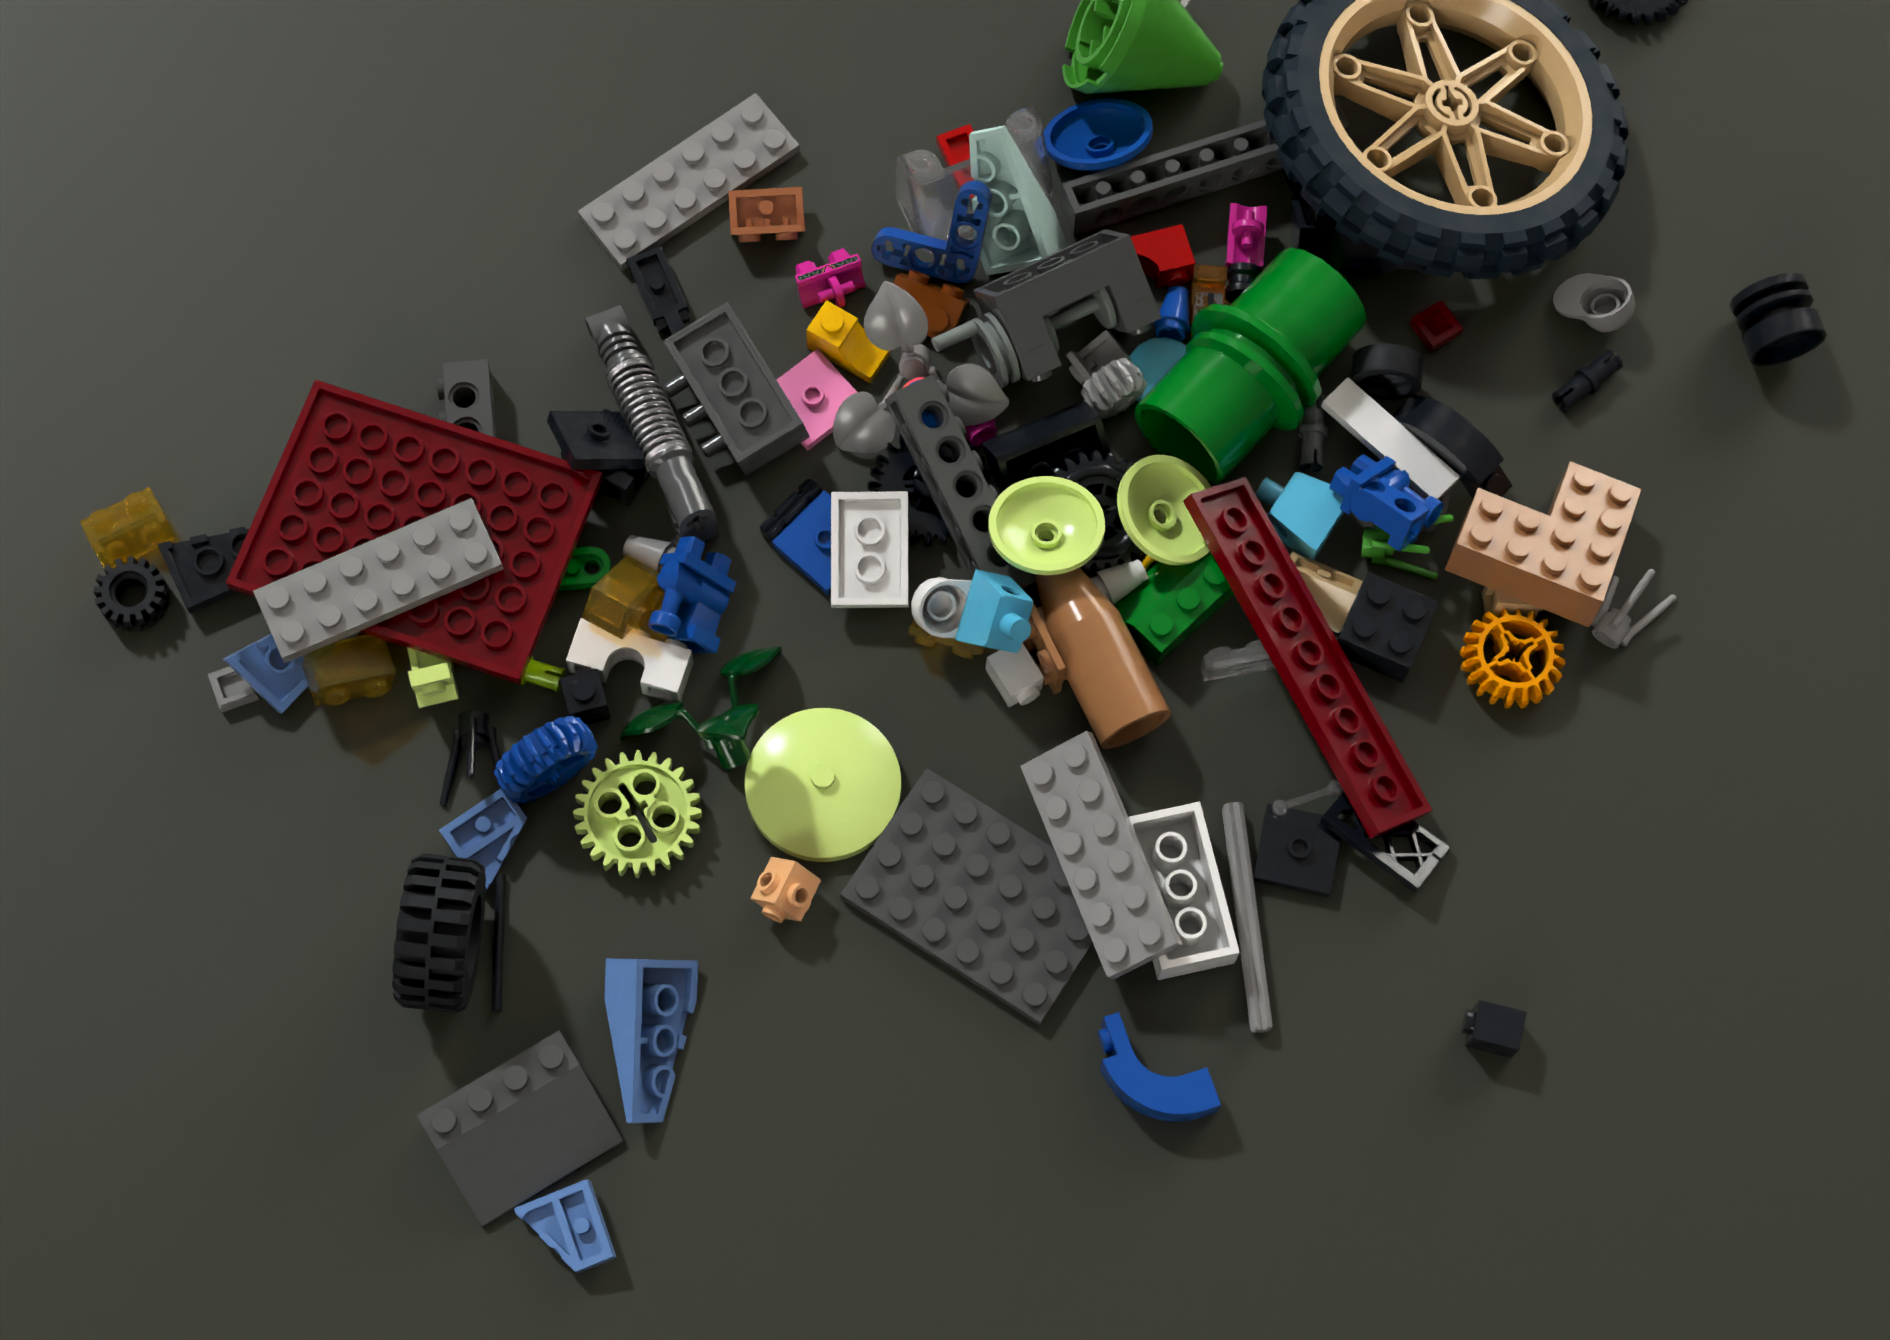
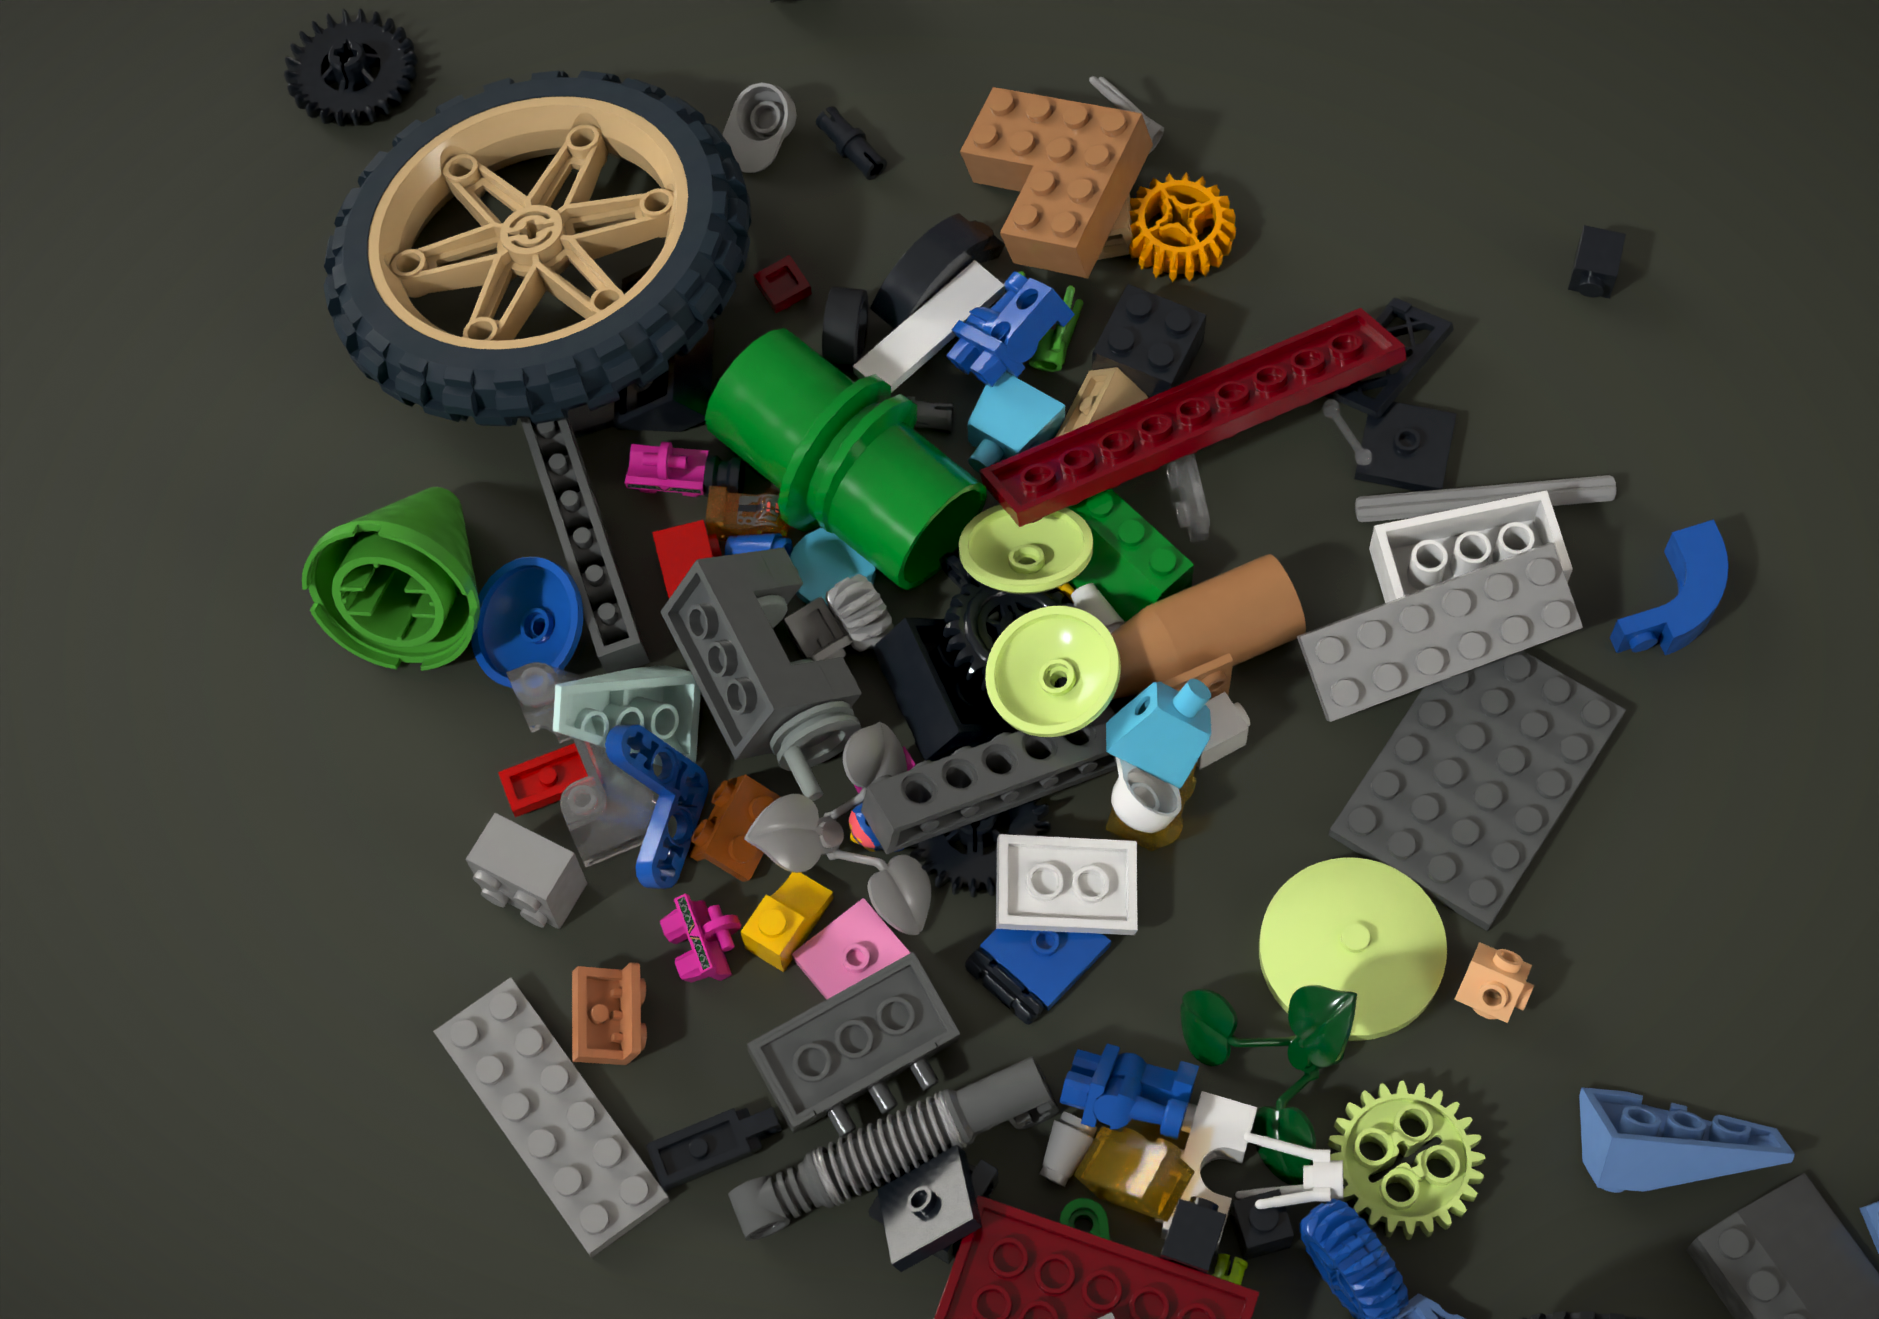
camera: 80 degrees left, 5 degrees down
none -> light grey brick [466,813,588,930]
none -> black brick [1160,1196,1226,1274]
none -> white plant [1235,1132,1343,1209]

